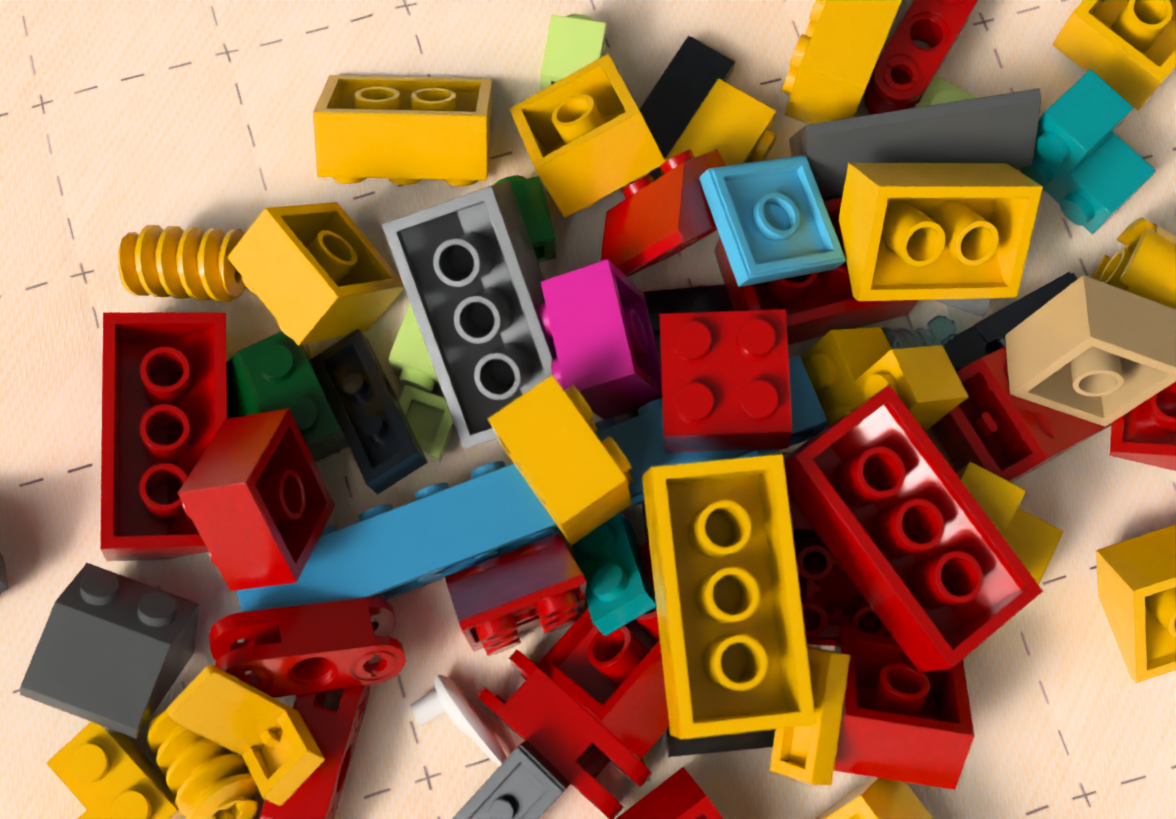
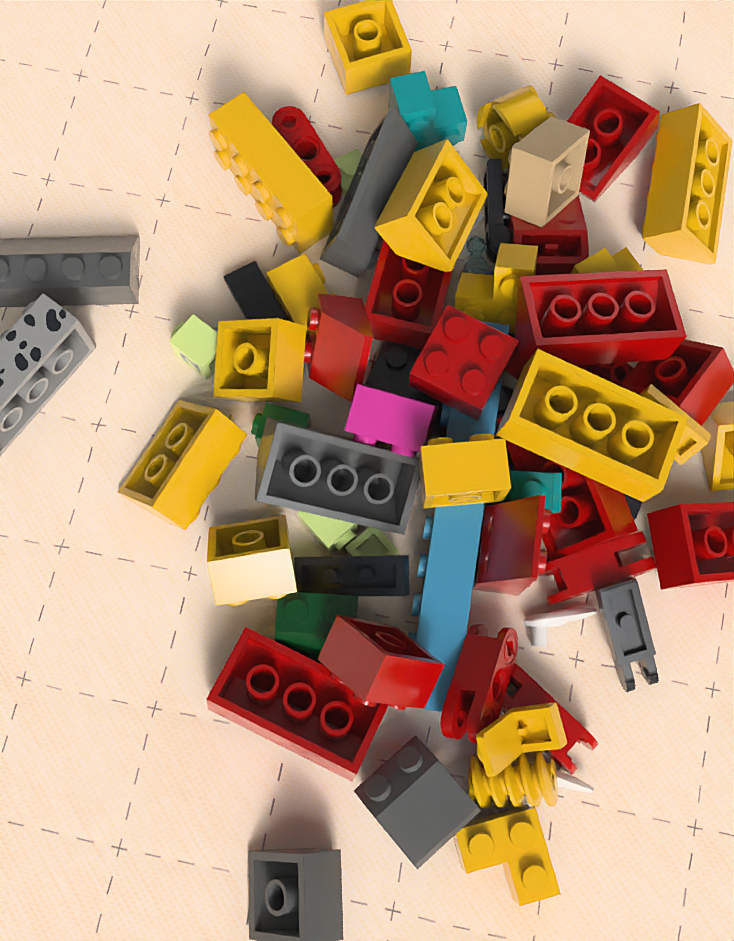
camera: 60 degrees left, 0 degrees up
yellow piece [118,224,246,302] -> none
medium azure tile [699,155,846,287] -> none

